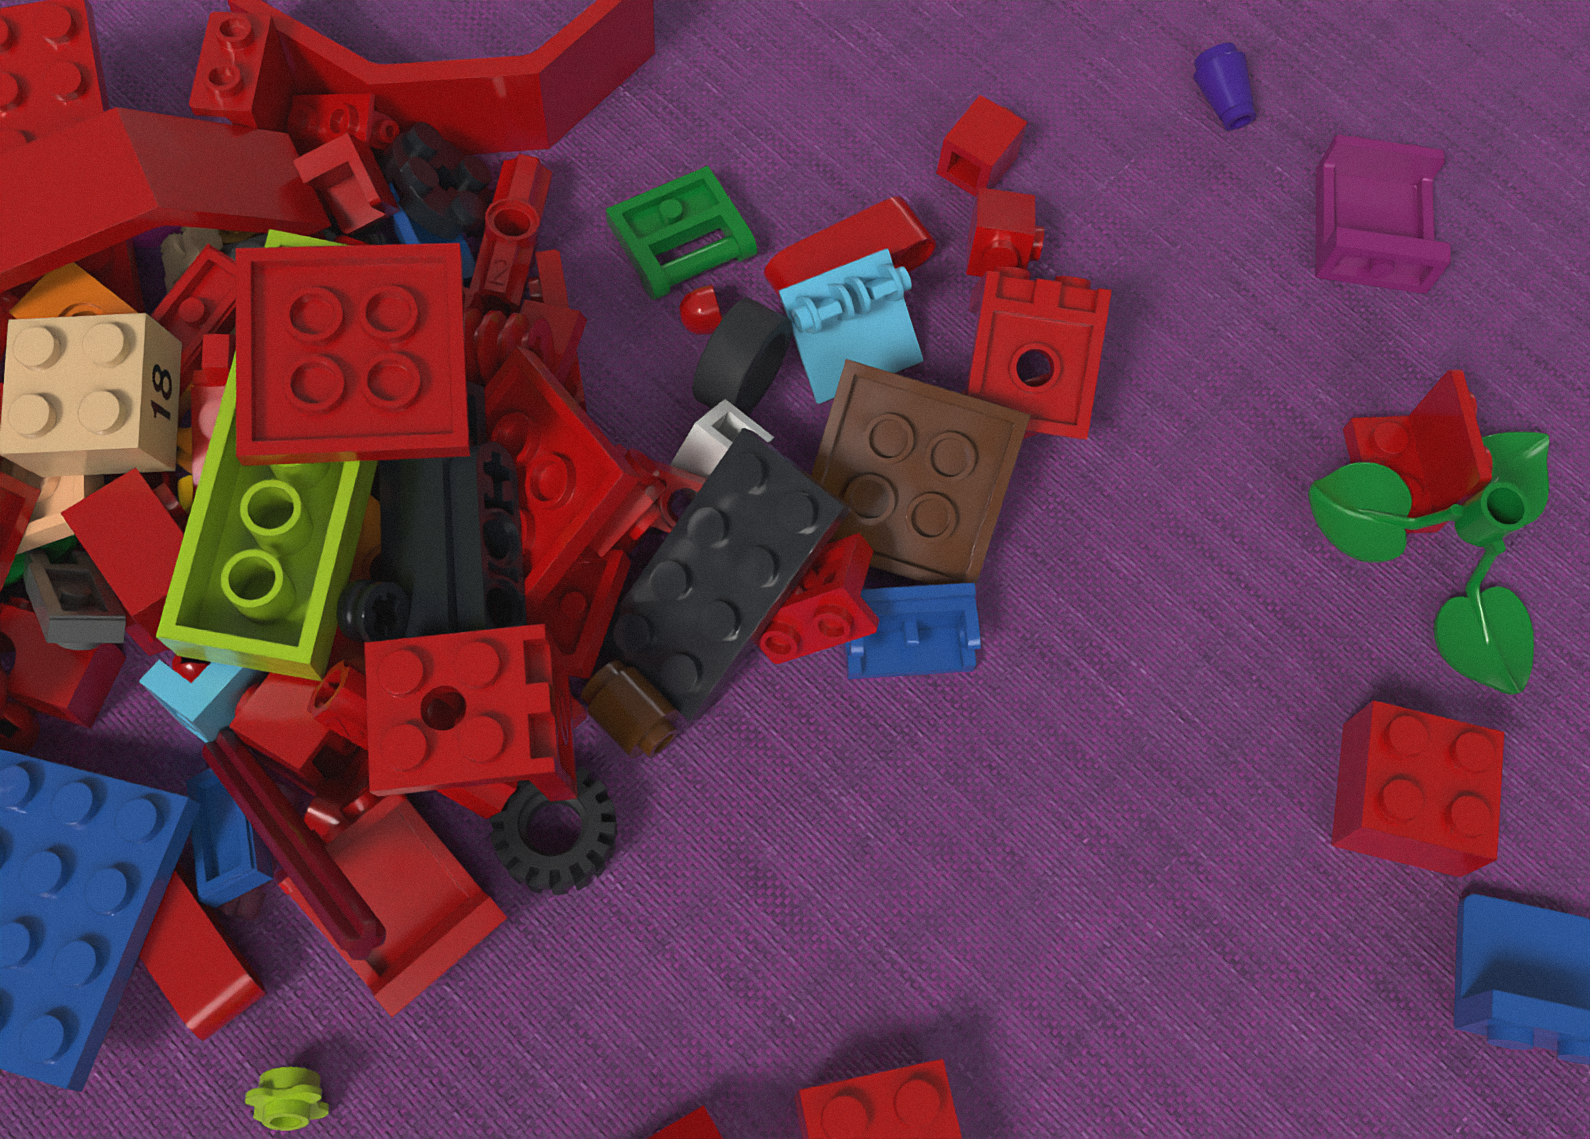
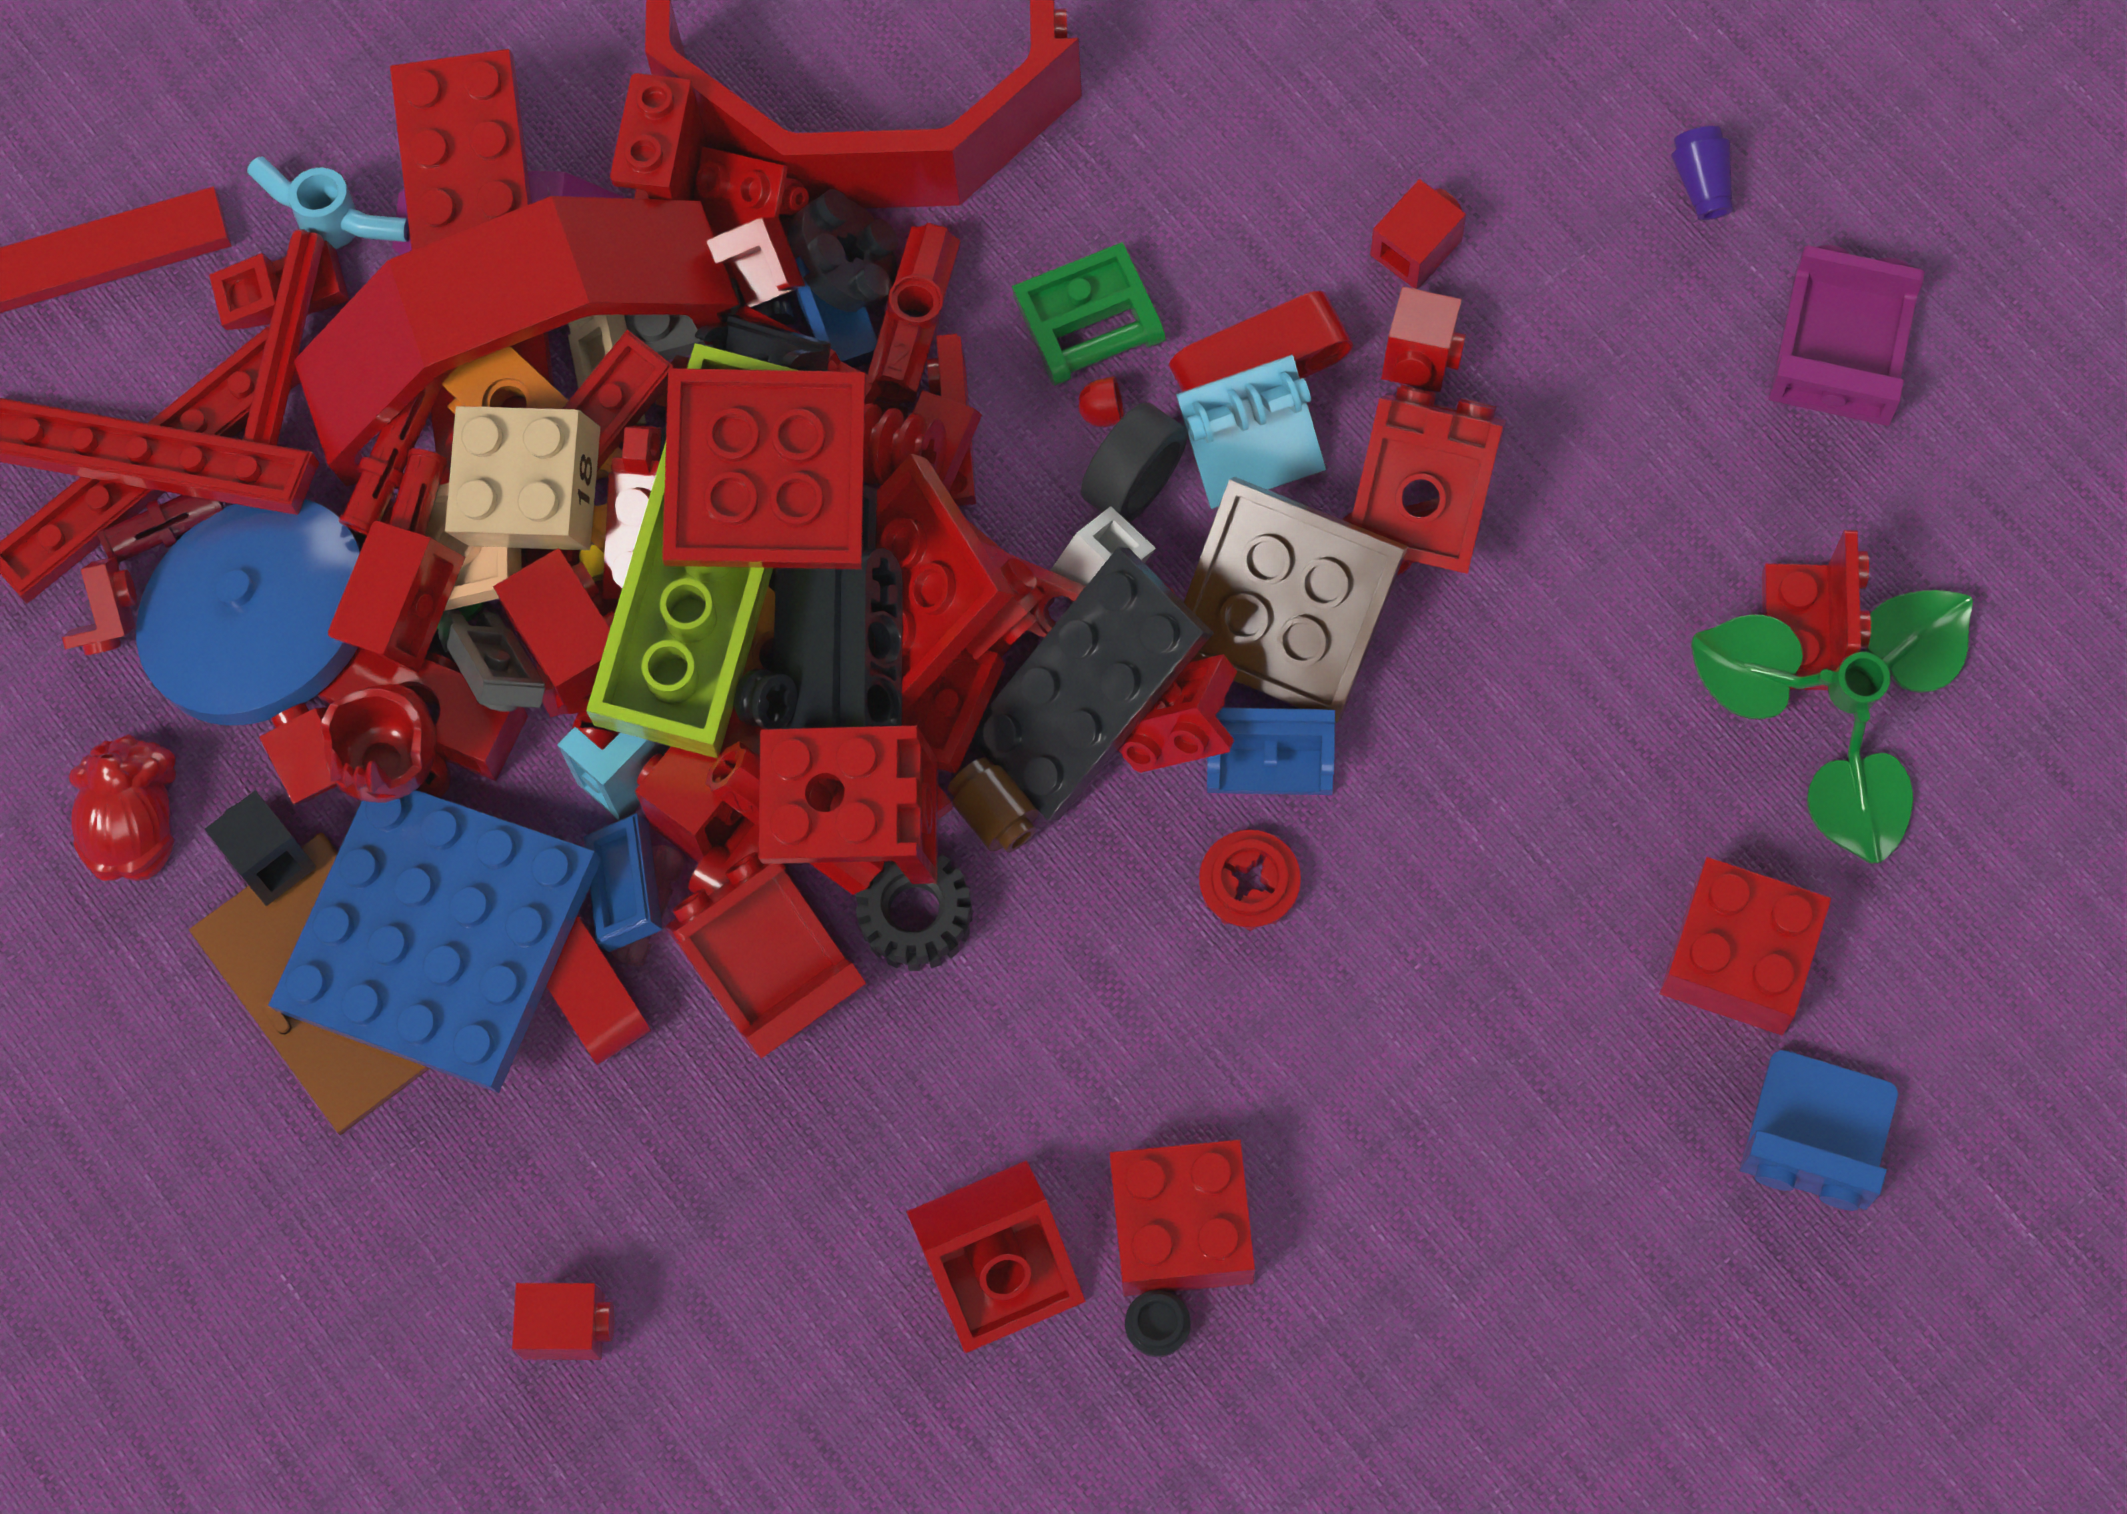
camera: 20 degrees right, 5 degrees up
dark red axle [202,730,386,960] -> none
lime plate [245,1067,329,1130] -> none
none -> red gear [1199,830,1301,931]

